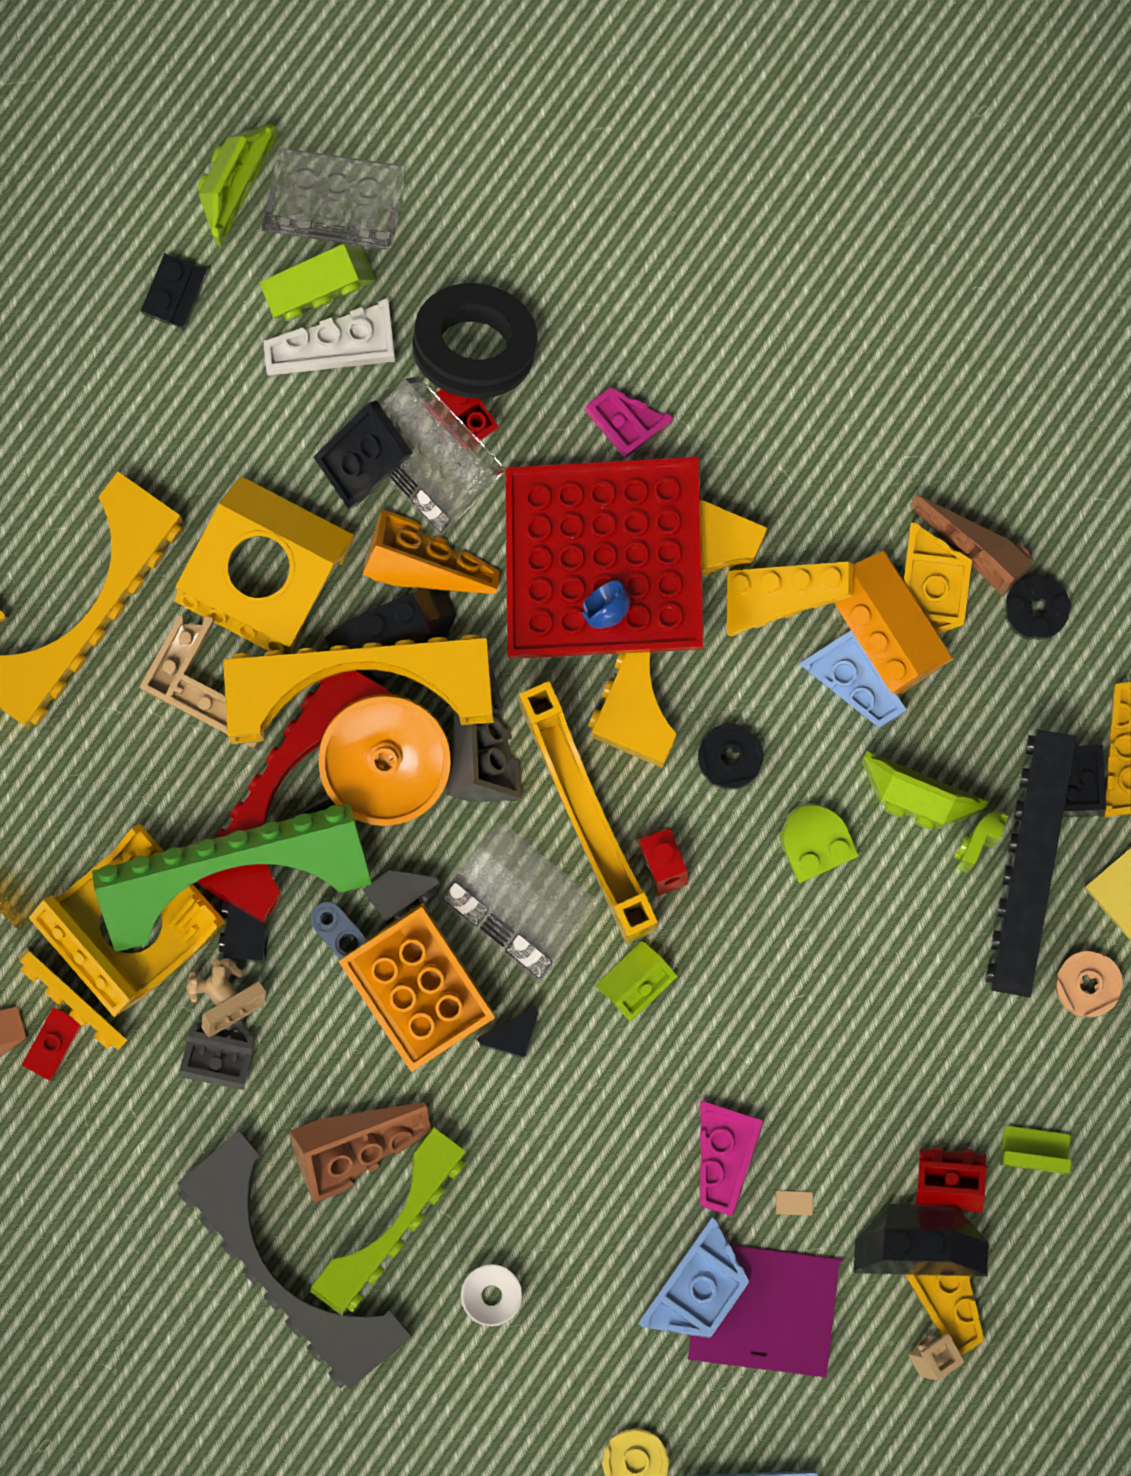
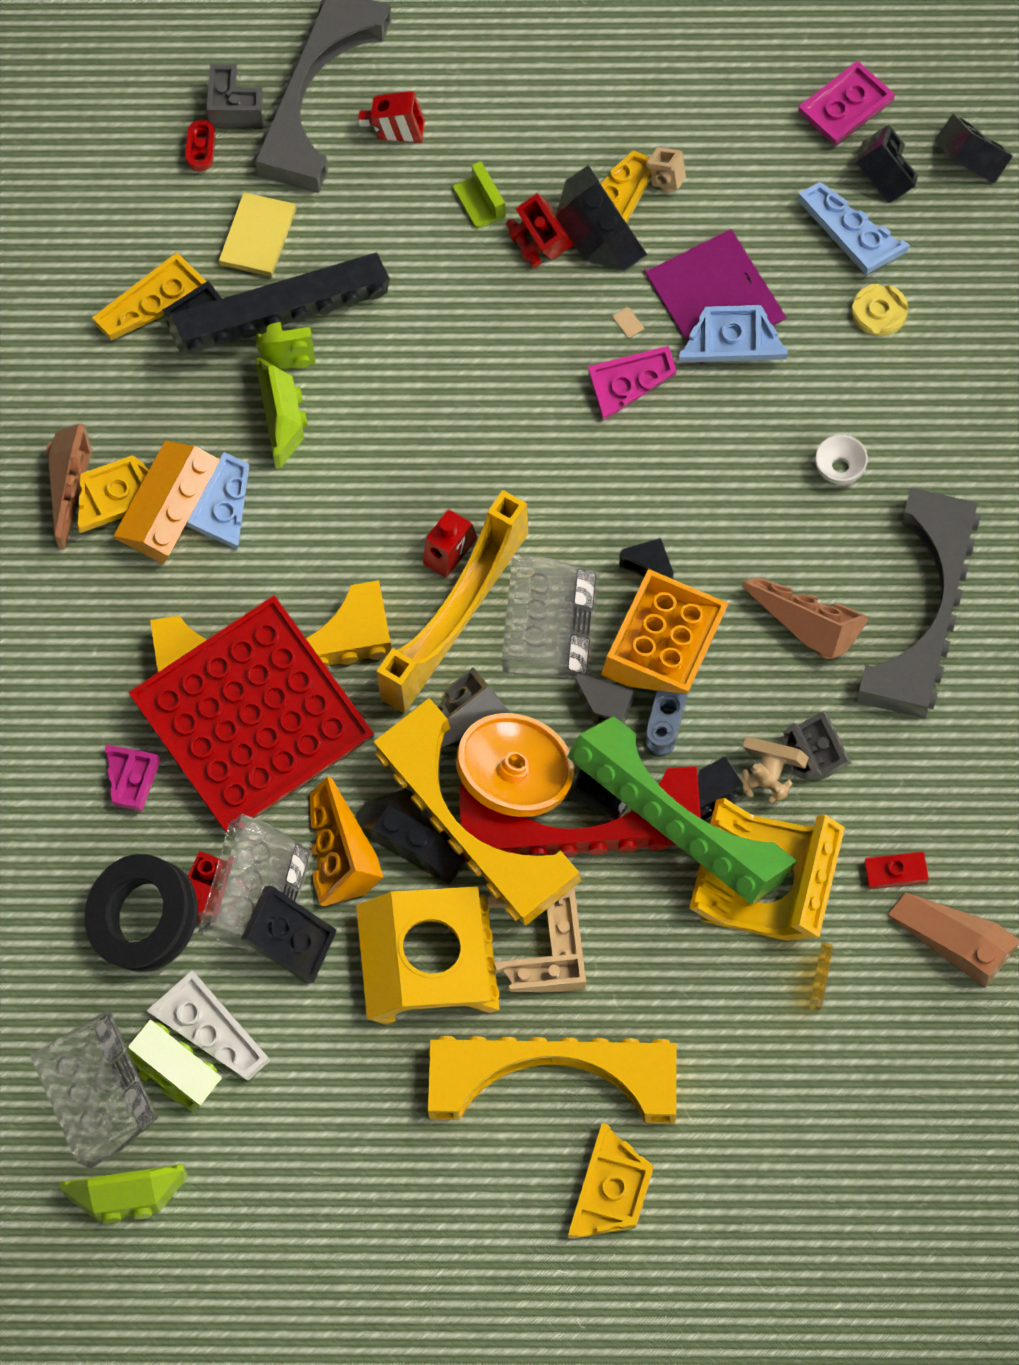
camera: 120 degrees left, 15 degrees down
yellow wing [18,947,127,1050] -> none
black plate [141,253,209,330] -> none
lime arch [310,1128,466,1316] -> none
blue hair [582,580,631,629] -> none
lime panel [596,941,678,1022] -> none
black plate [698,724,764,790] -> none
yellow wing [727,561,853,637] -> none
lime slope [779,803,859,884] -> none
black plate [1005,574,1071,640] -> none
light nougat plate [1055,951,1123,1018] -> none

